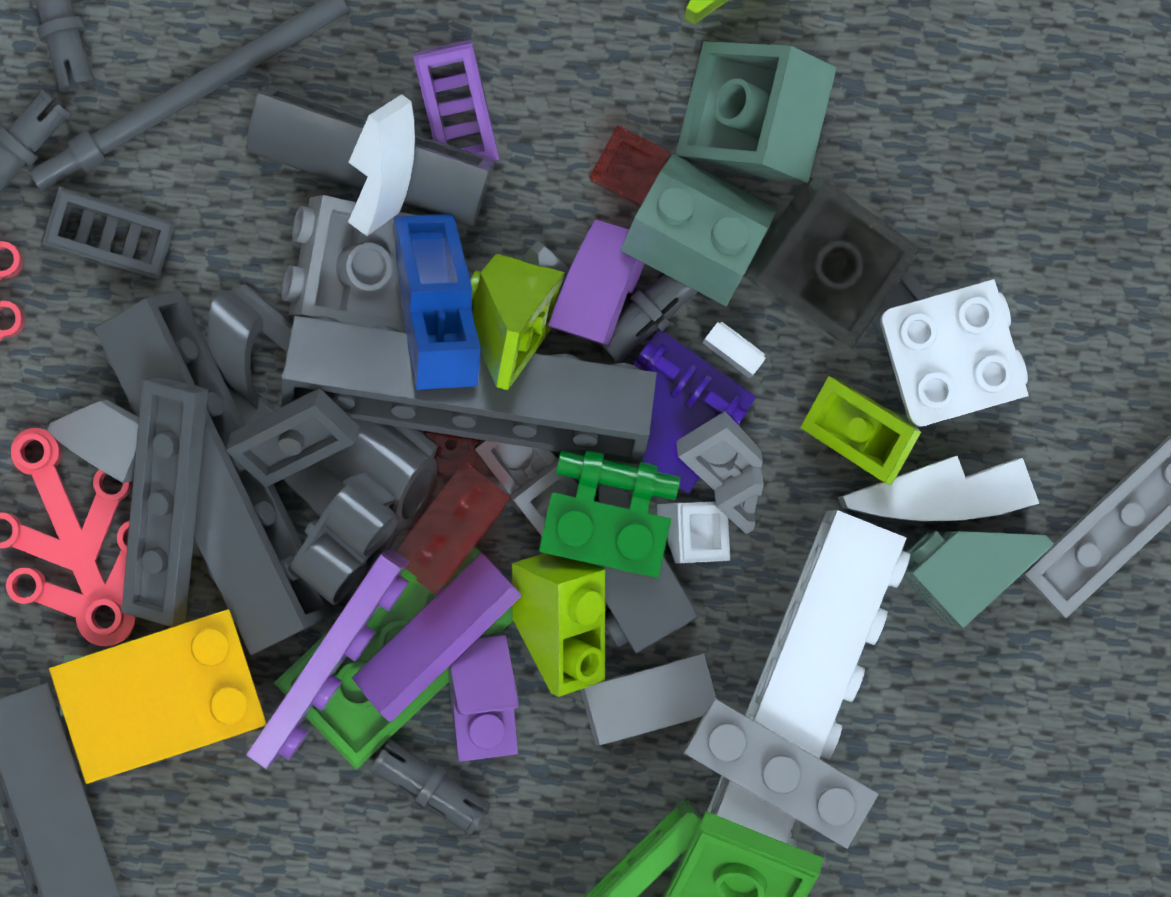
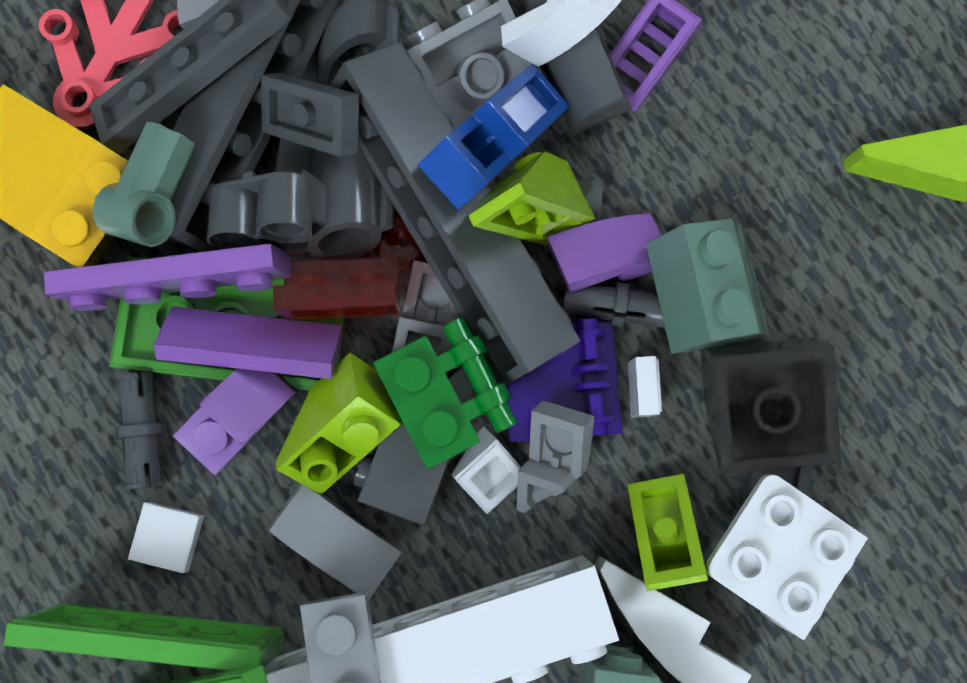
camera: 50 degrees right, 5 degrees down
clear red plate [589,125,671,207] -> none
sand green slope [675,41,837,183] -> none
none -> sand green piece [93,121,195,247]
none -> white tile [128,502,205,574]

